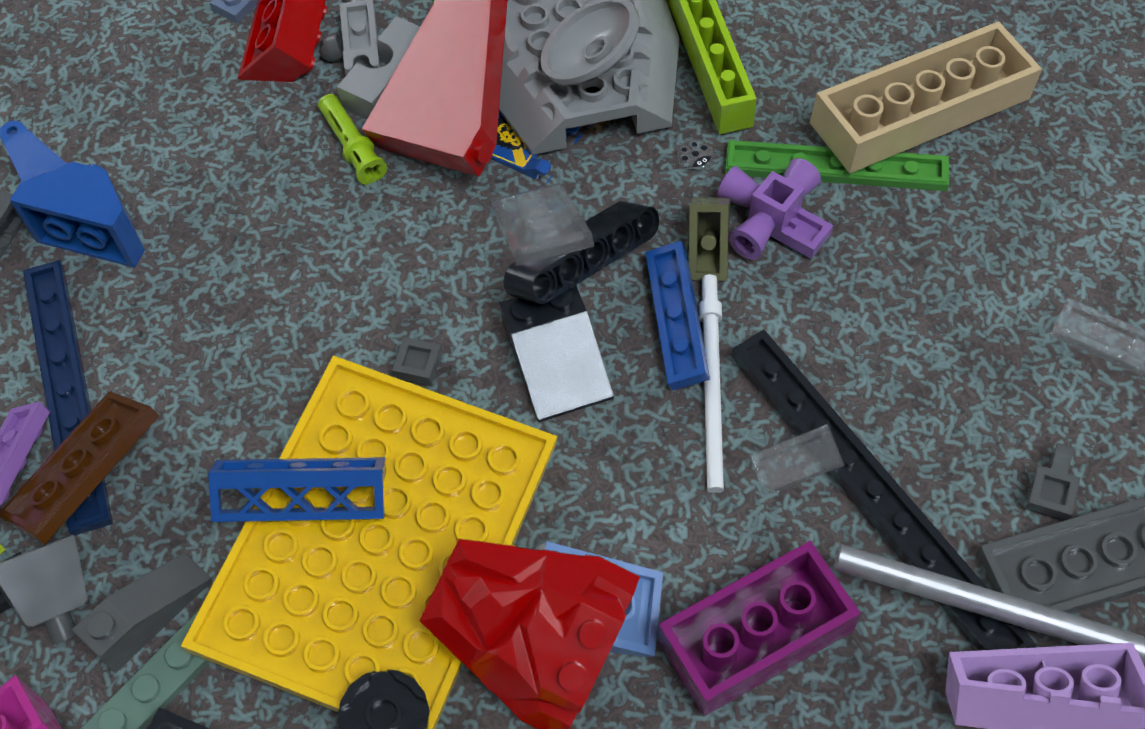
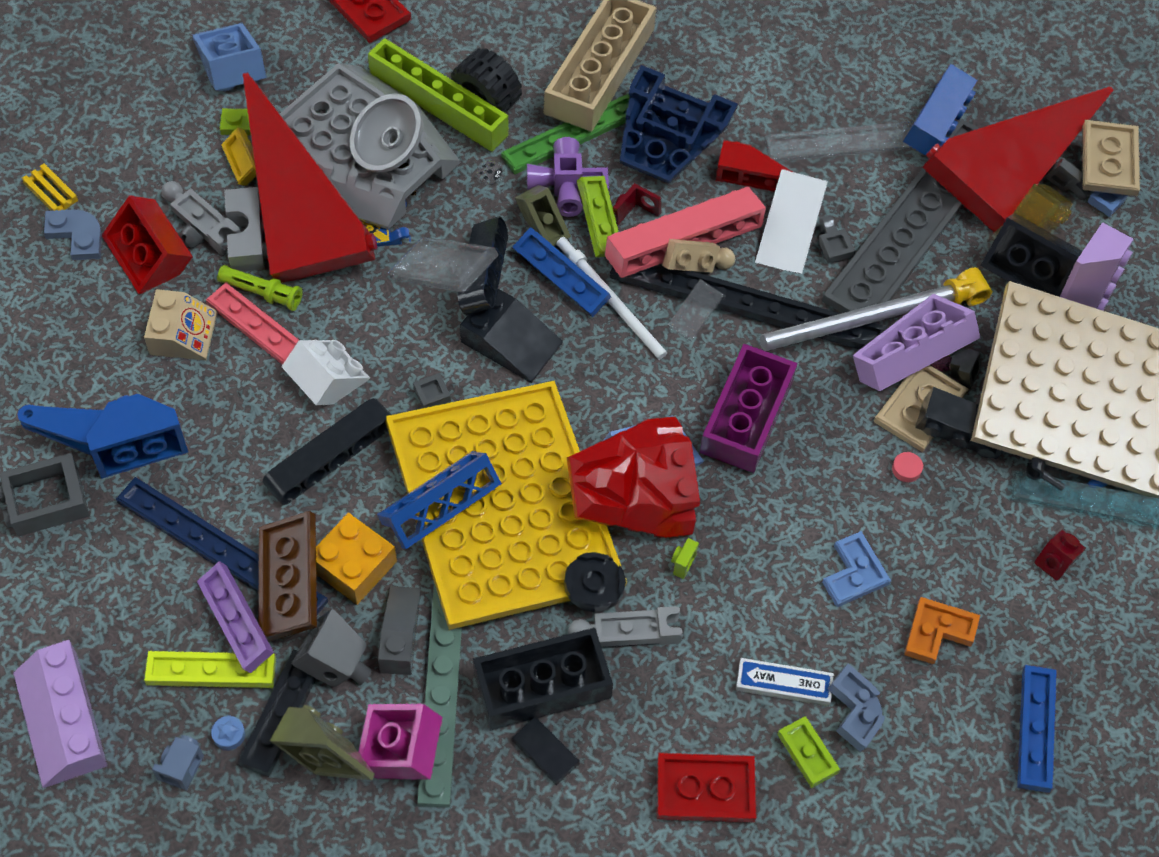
camera: 45 degrees left, 0 degrees up
none -> tan slope [144,289,217,361]
none -> coral tile [206,283,299,365]
none -> black beam [262,398,392,505]
none -> white slope [282,340,370,405]
none -> light orange brick [316,512,397,605]
none -> black tyre [451,48,522,113]
none -> lime tile [577,176,619,258]
none -> coral brick [605,186,766,278]
none -> dark red bracket [613,183,661,225]
none -> dark blue wedge [620,65,738,184]
none -> tan plate [662,239,735,273]
none -> red slope [716,140,793,191]
none -> white sticker [755,169,828,273]

